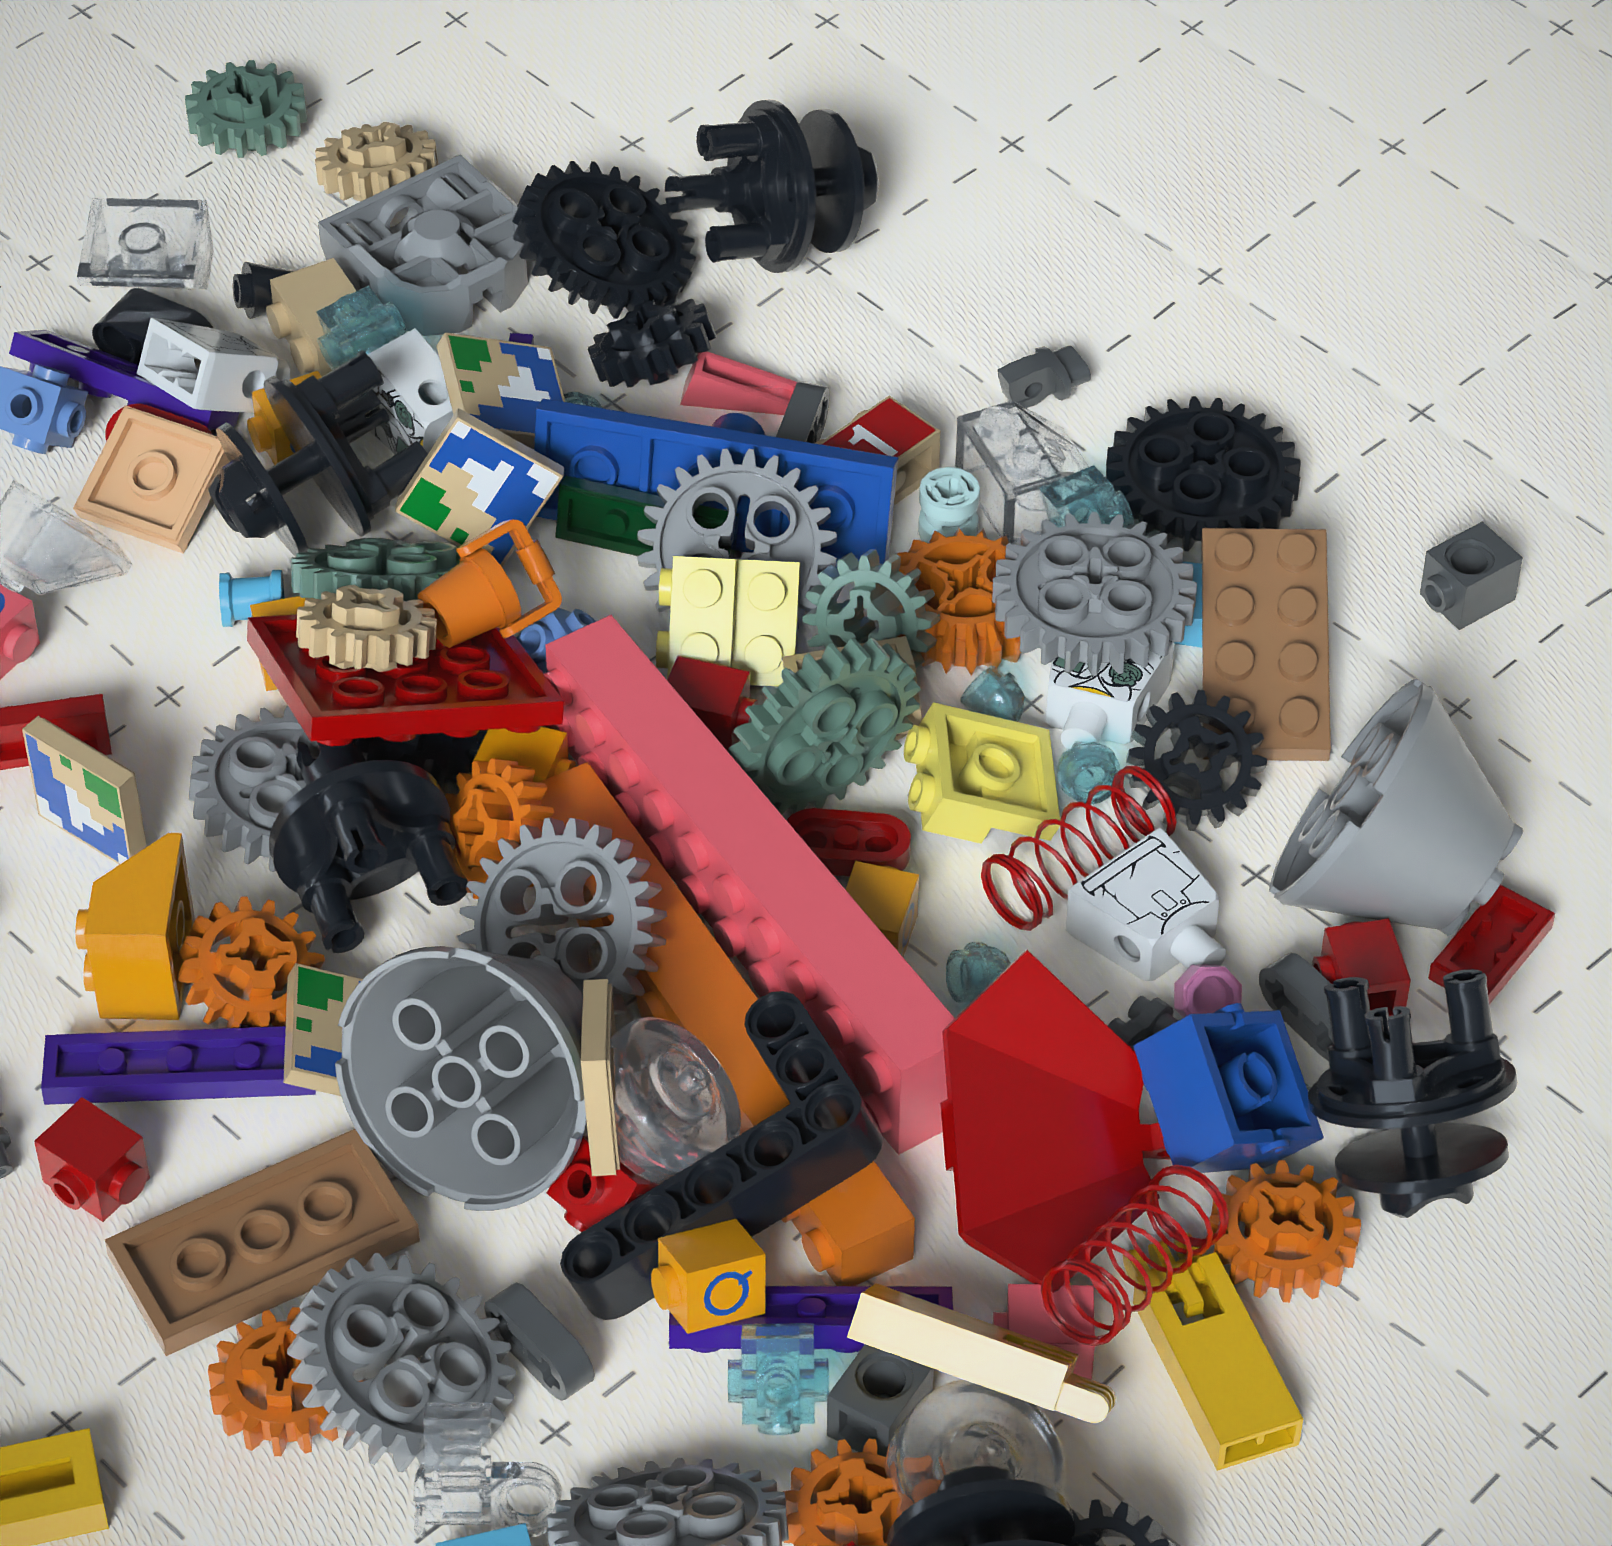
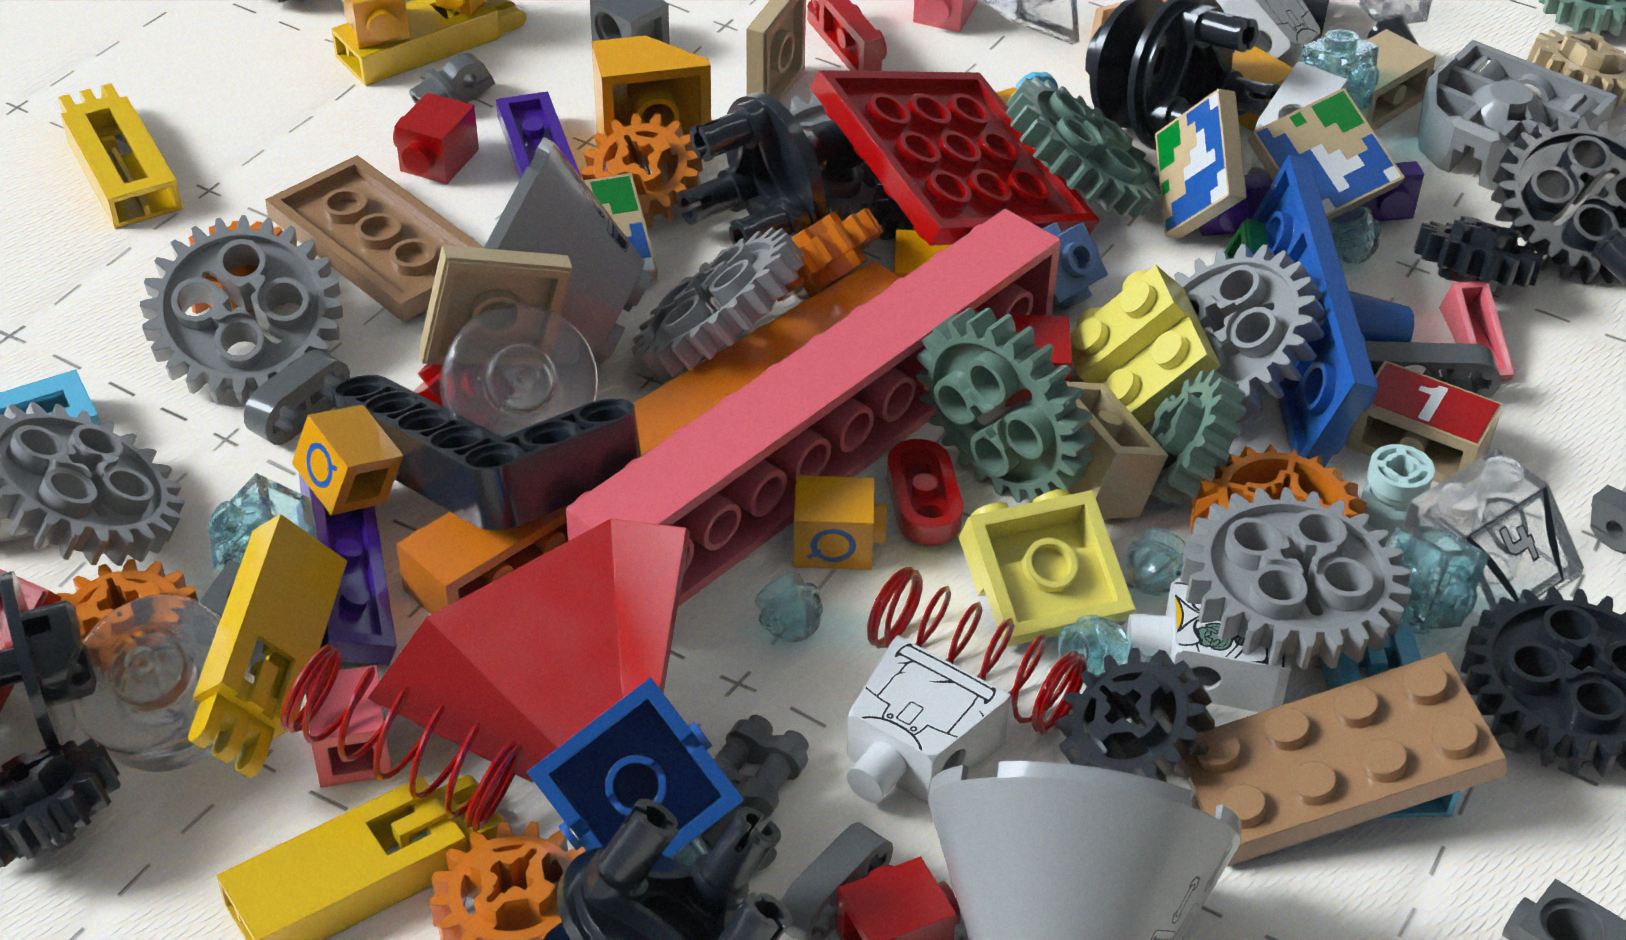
camera: 75 degrees right, 5 degrees down
tan gear [296,585,437,672] -> none
clear piece [413,1402,562,1539] -> none
orange piece [417,519,562,648] -> none
bright pink tile [1174,964,1242,1018] -> none

